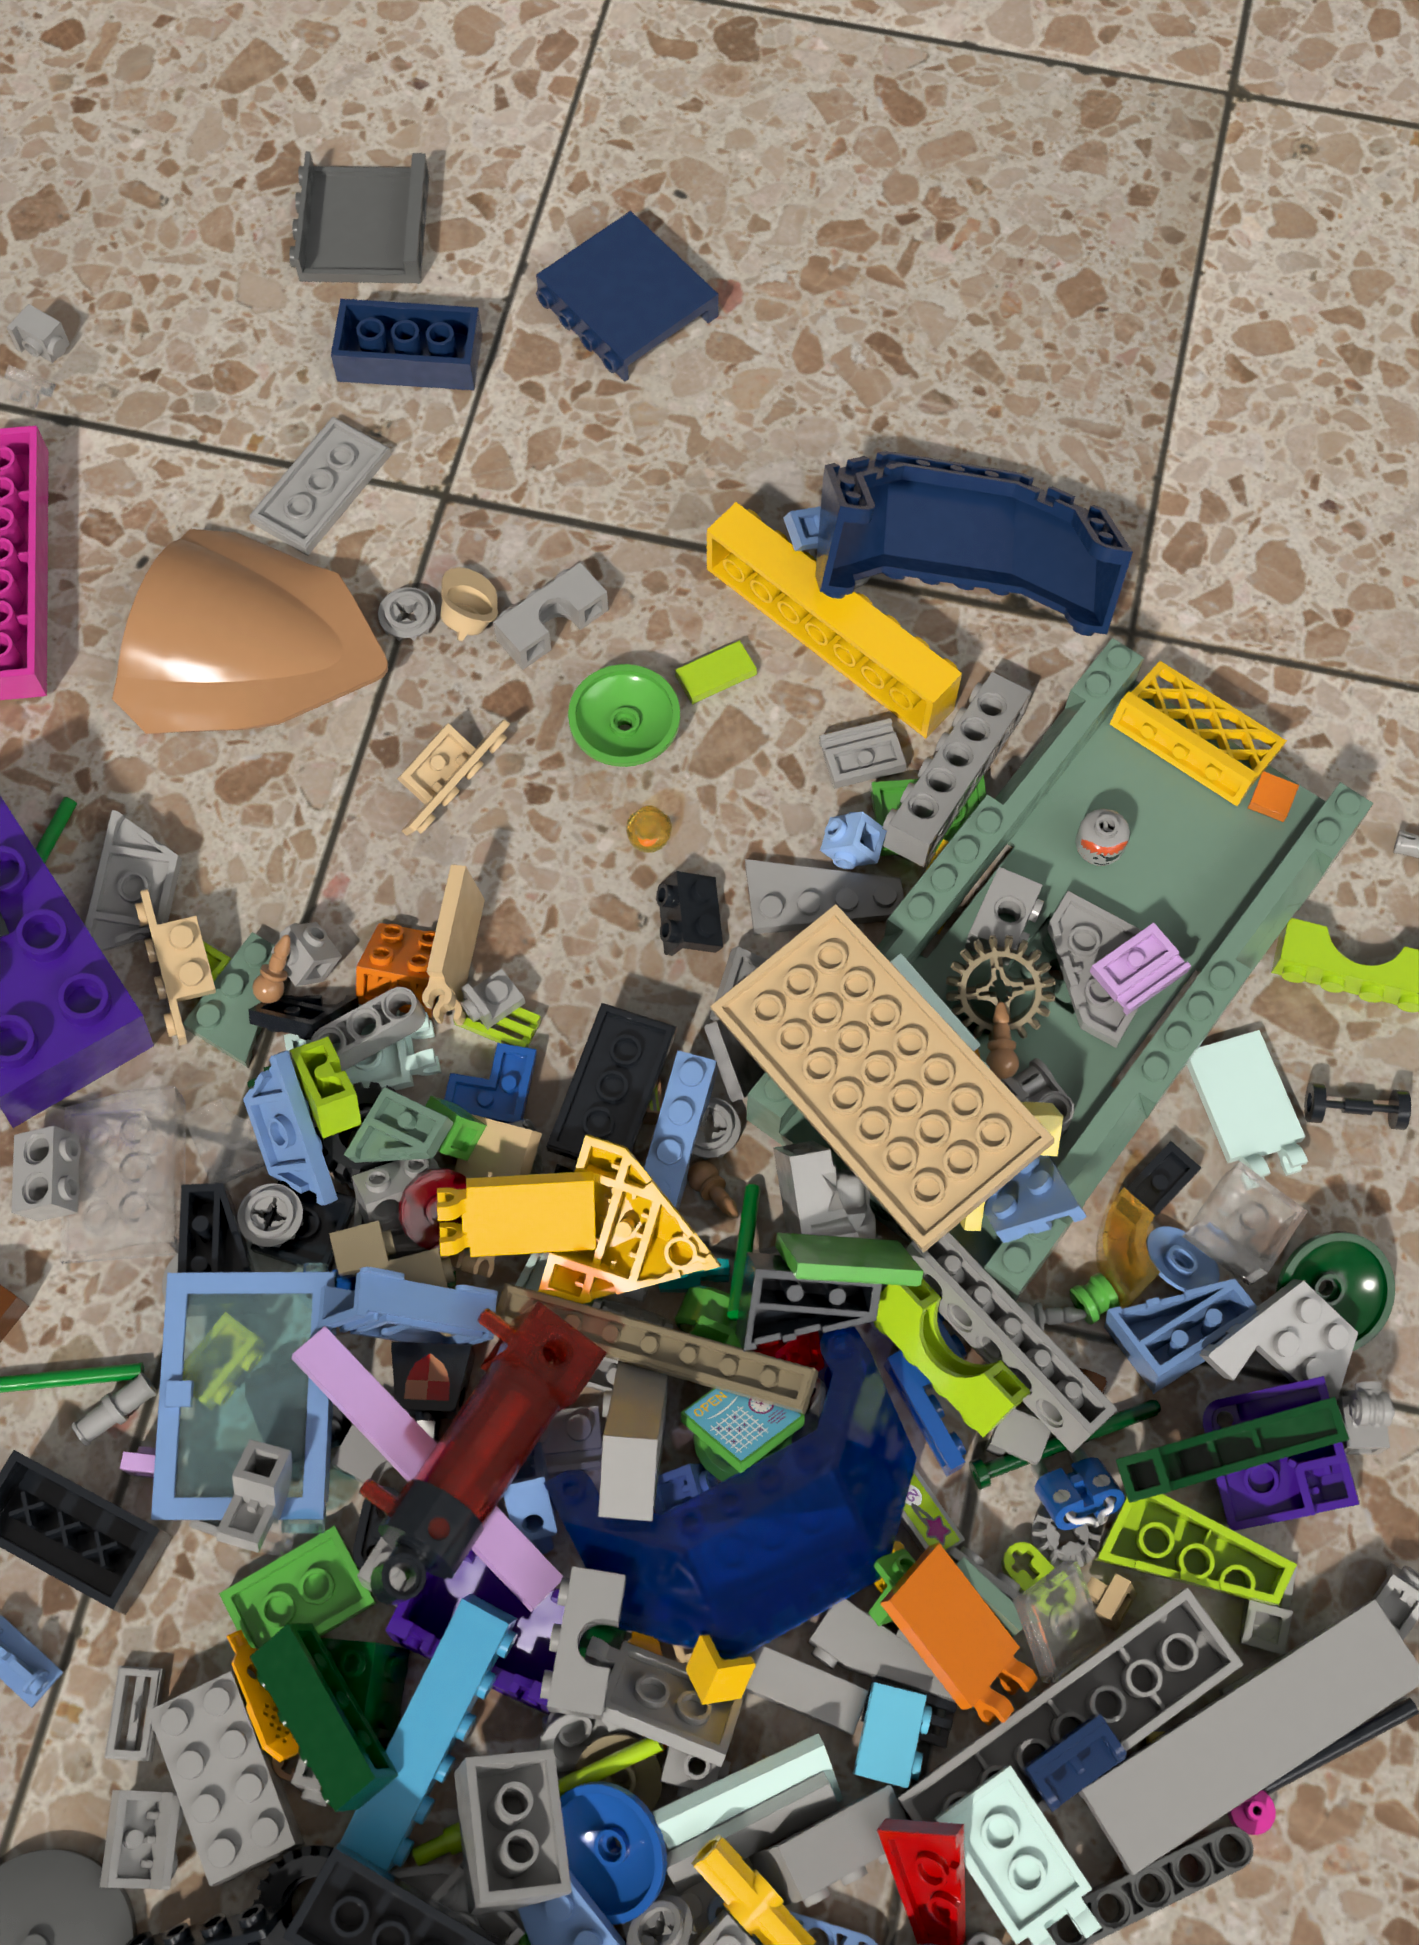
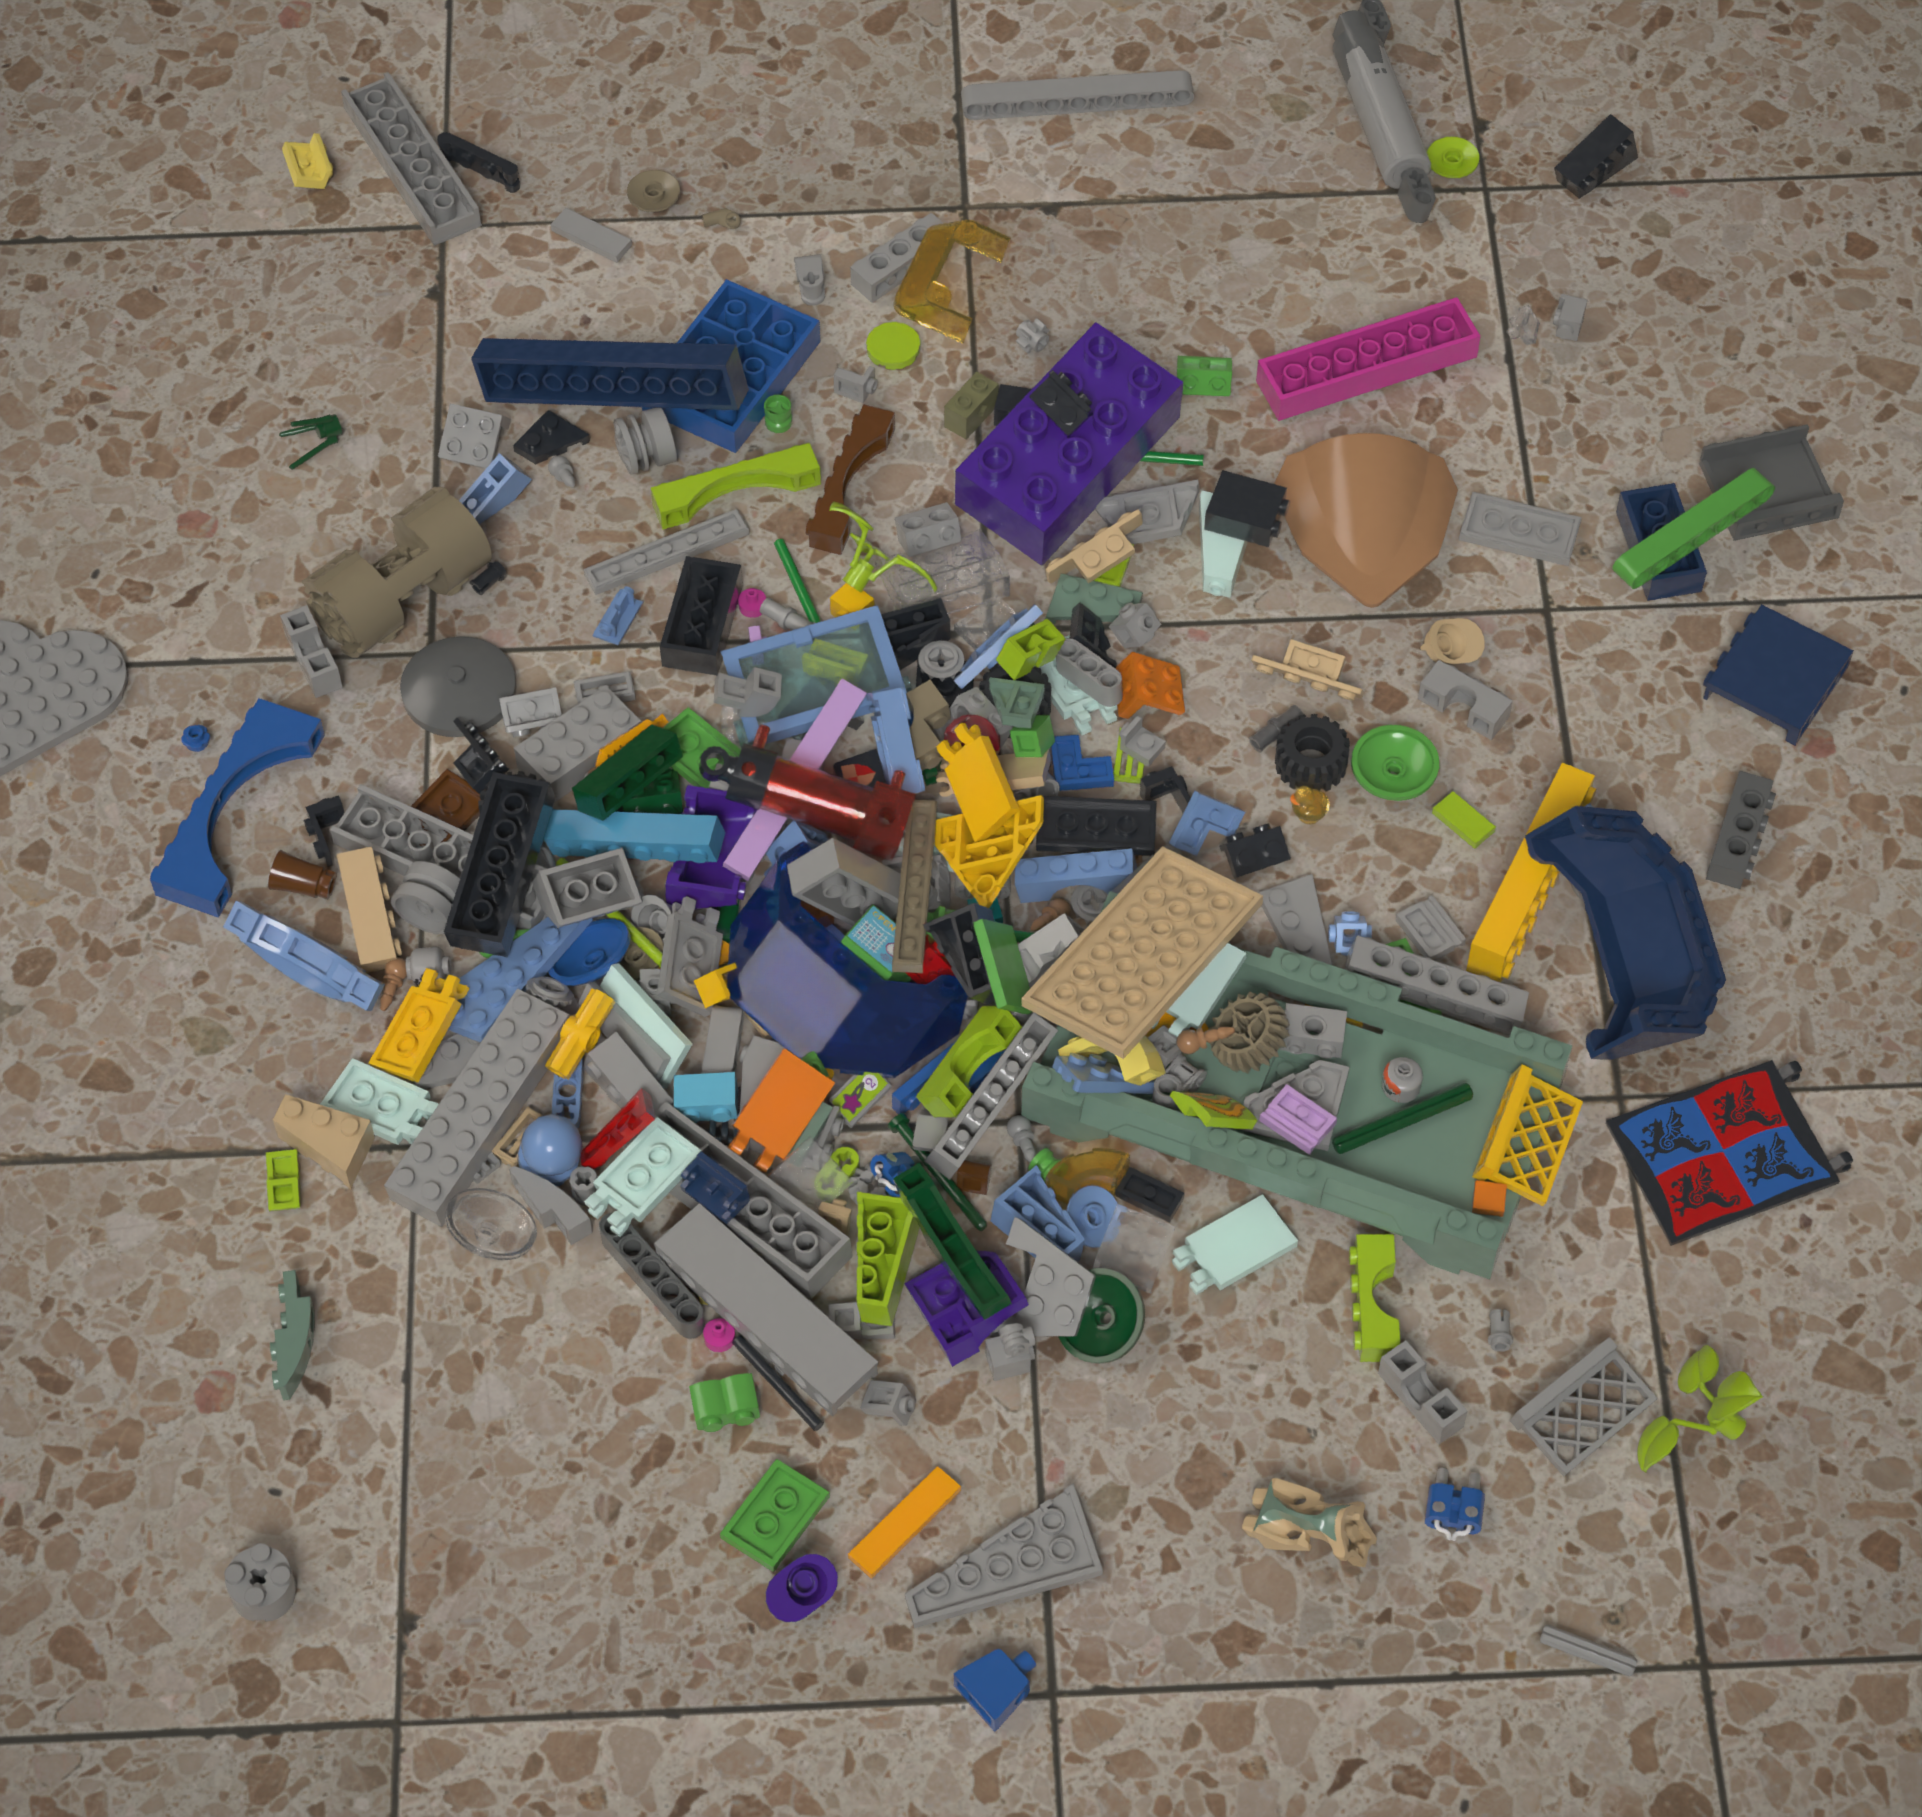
camera: 75 degrees right, 10 degrees down
medium nougat bar [252,935,290,1004] -> none
light grey gear [378,587,436,642] -> none
tan tile [422,865,485,1026] -> none
light grey arch [540,1566,626,1720] -> none
black wheel [1304,1083,1411,1130] -> none
none -> bright green brick [689,1373,760,1432]
none -> dark pink tile [738,588,766,618]
none -> lime plant [830,501,937,593]
none -> yellow brick [830,583,874,632]
none -> black bracket [1140,766,1191,813]
none -> medium blue plate [1169,791,1245,856]
none -> lime slope [1170,1091,1258,1130]
none -> light aqua slope [1199,491,1247,598]
none -> black brick [1204,470,1290,547]
none -> flat silver pin [1249,705,1304,752]
none -> black tyre [1275,714,1350,794]
none -> dark green axle [1332,1083,1473,1154]
none -> flag [1606,1060,1853,1246]
none -> bright green beam [1612,468,1775,589]
none -> dark grey brick [1706,771,1776,889]

